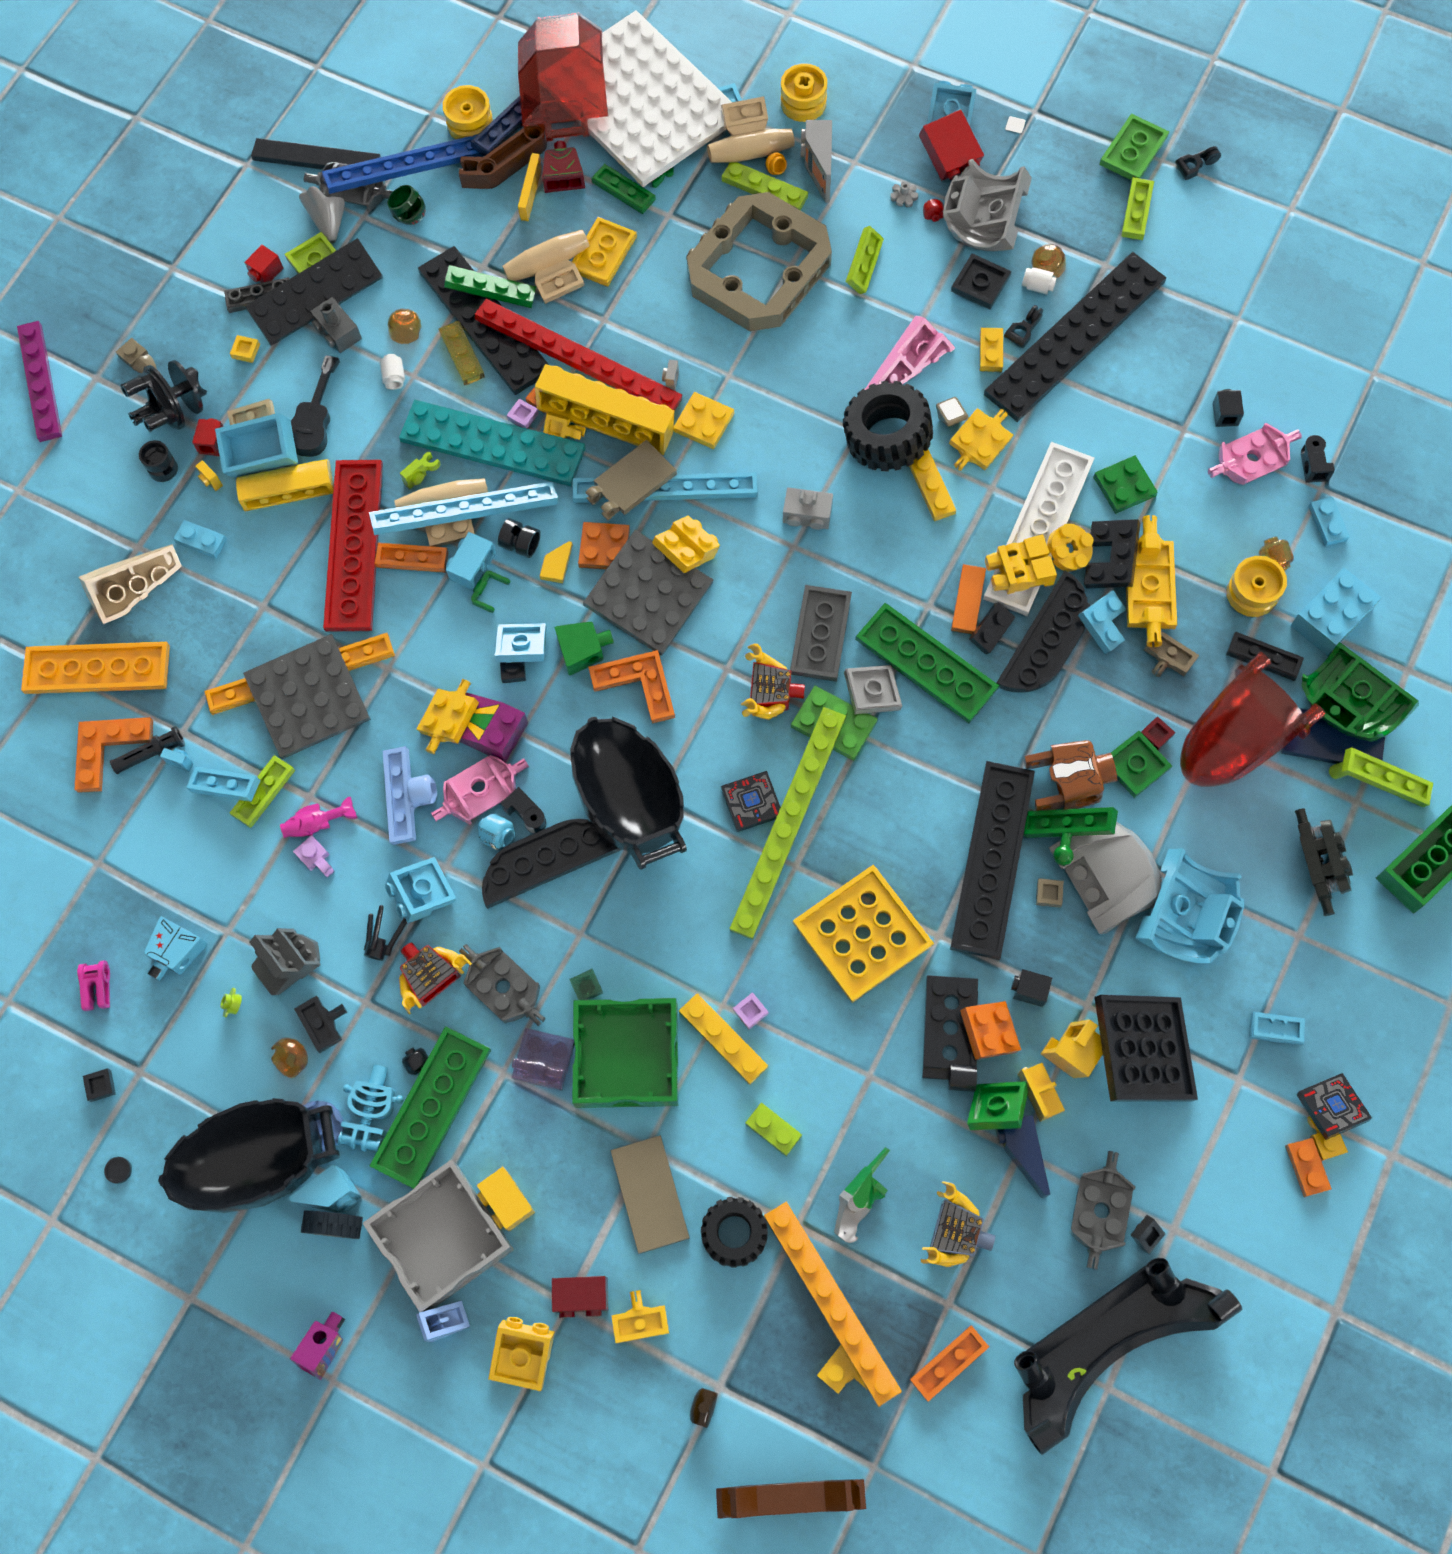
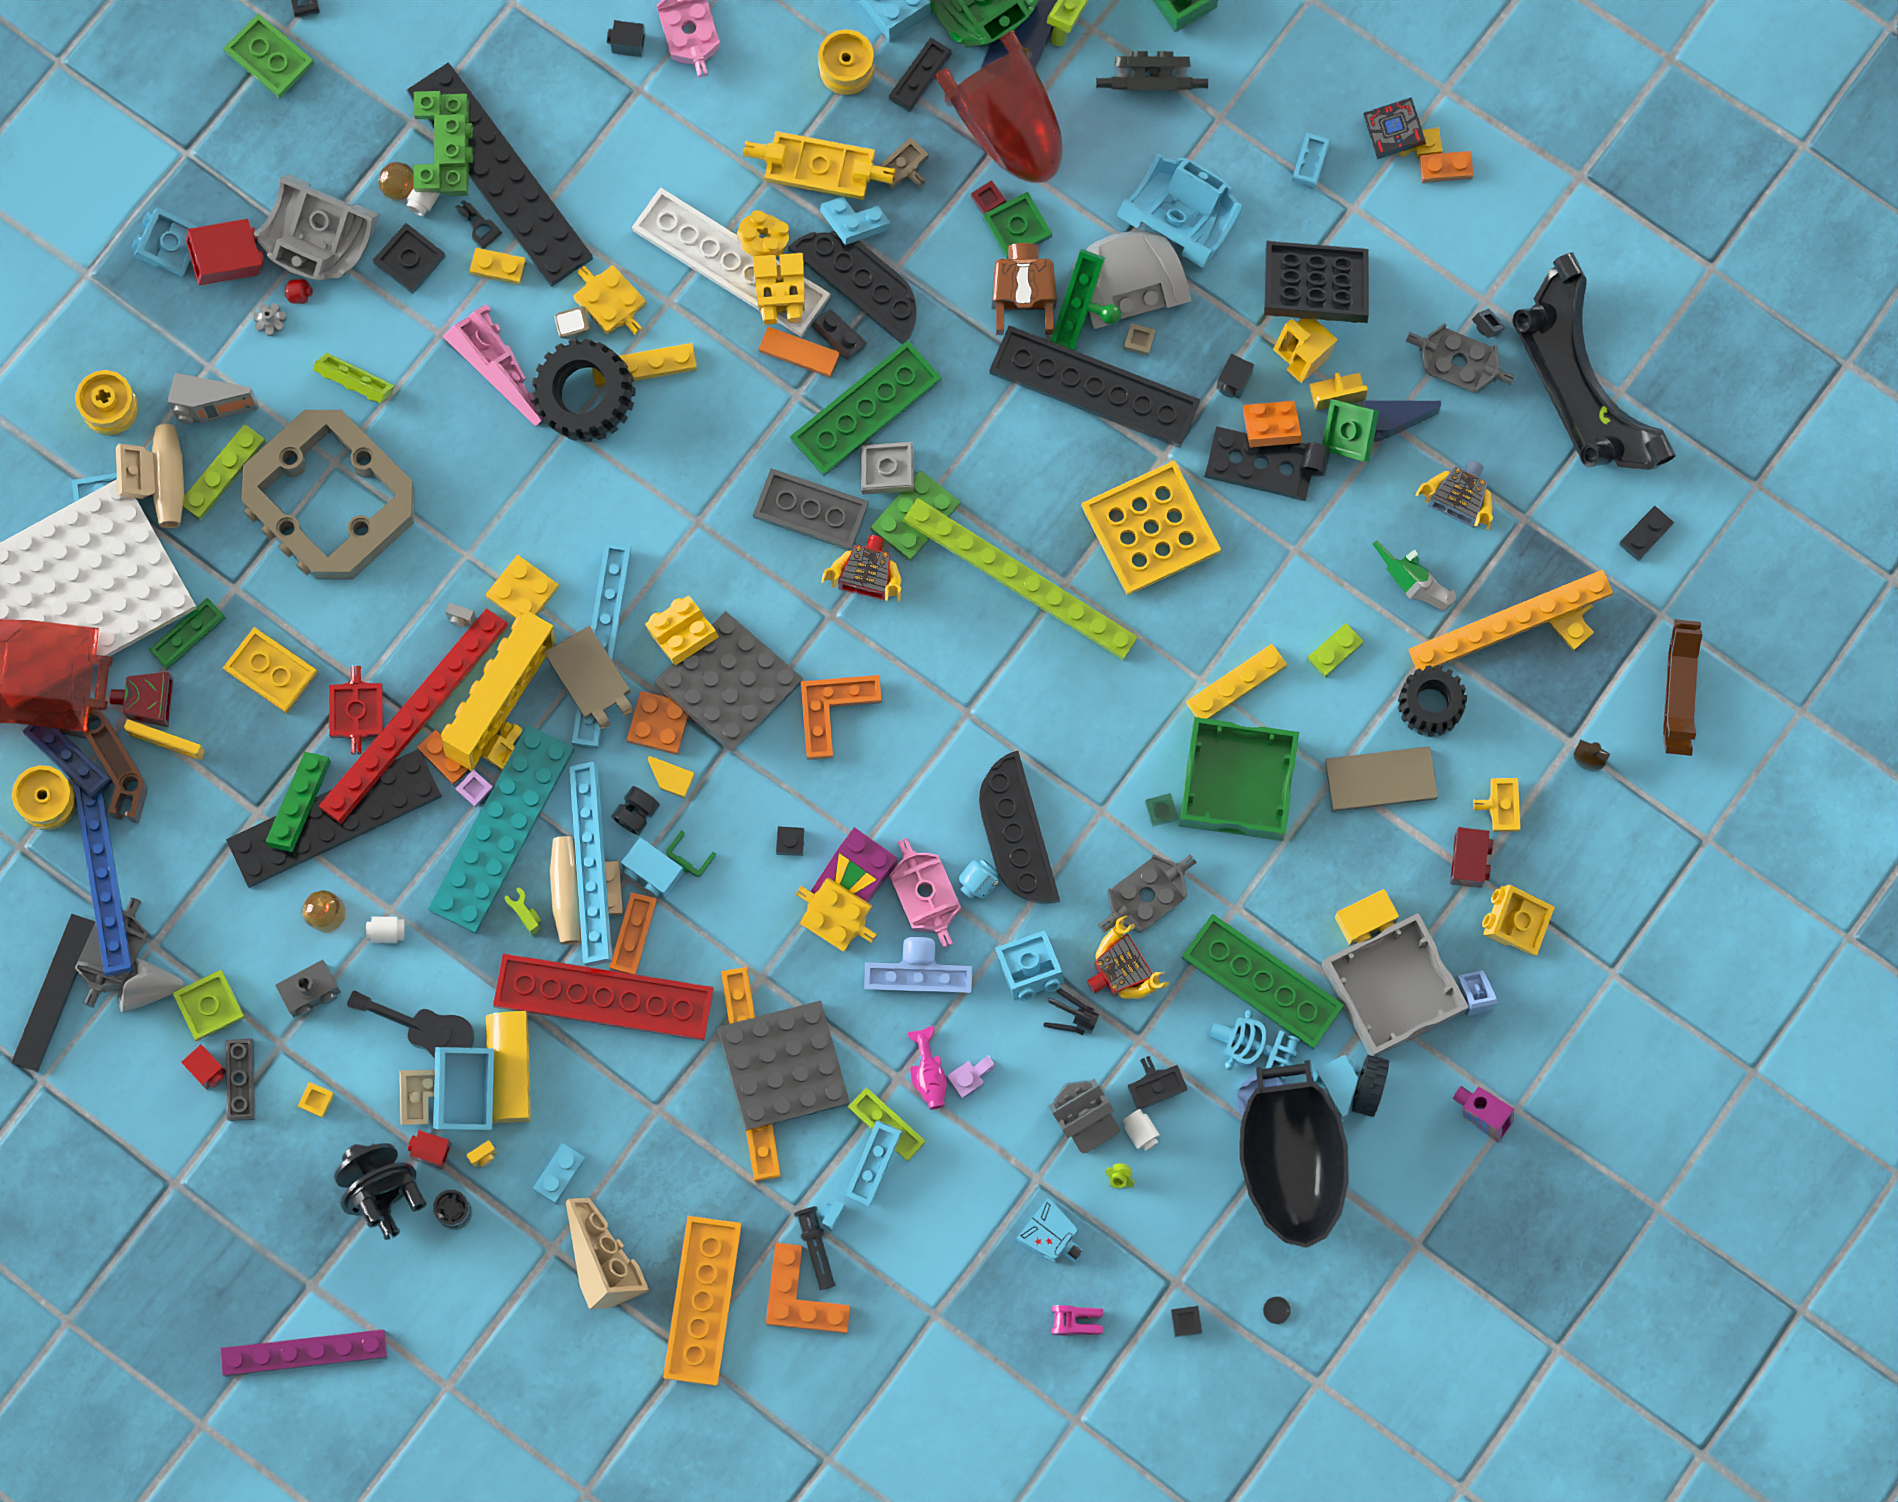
camera: 85 degrees left, 5 degrees up
dark tan plate [116,338,157,373] -> none
black plate [245,238,383,346] -> none
clear orange hair [271,1037,308,1079] -> none
dark green helmet [387,185,426,225] -> none
black piece [402,1047,428,1075] -> none
clear yellow plate [438,320,485,386] -> none
plate [495,623,546,663] -> none
black leg [501,787,546,833] -> none
tan plate [502,230,590,304] -> none
clear purple plate [511,1028,575,1091] -> none
green torso [554,622,614,676] -> none
black windscreen [570,716,687,870] -> none
black tile [721,771,781,832] -> none
lavender plate [733,992,769,1029] -> none
light orange plate [765,152,787,175] -> none
light grey brick [783,487,833,530] -> none
orange plate [909,1325,989,1402] -> none
white sticker [1005,116,1026,133] -> none
black plate [1084,519,1140,588] -> none
green plate [1093,455,1158,514] -> none
lime plate [1121,177,1154,240] -> none
clear orange head [1259,536,1294,570] -> none
none -> red plate [329,666,383,755]
none -> bright green bracket [414,91,473,196]
none -> white brick [1123,1109,1160,1151]
none -> black plate [1619,505,1674,561]

